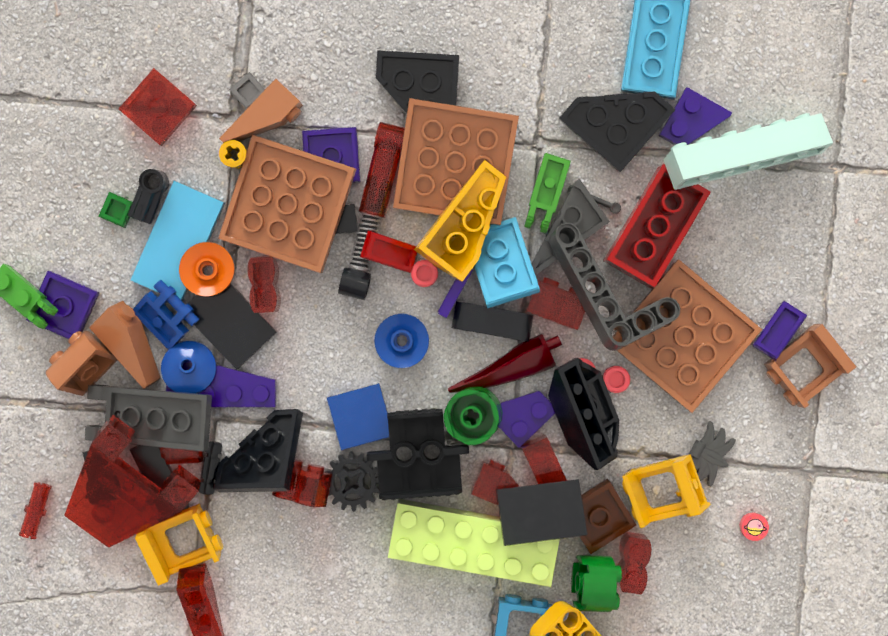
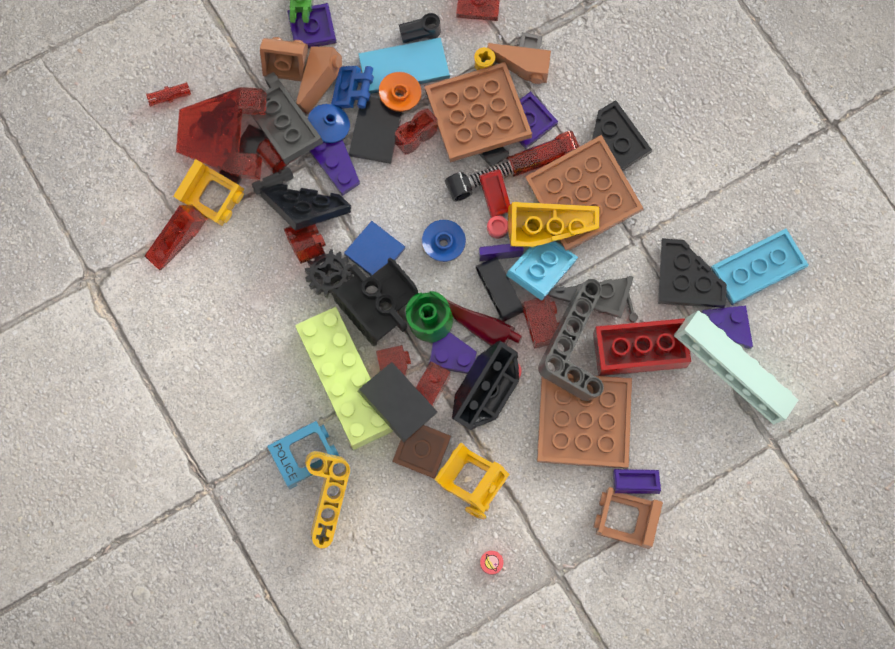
camera: 55 degrees right, 15 degrees down
green tile [98,192,133,228] -> none
bright green hinge [524,153,571,233] -> none
green brick [571,555,622,612] -> none
coral tile [602,366,630,393] -> none
clear red brick [617,532,652,595] -> none
dark grey piece [689,421,736,487] -> none

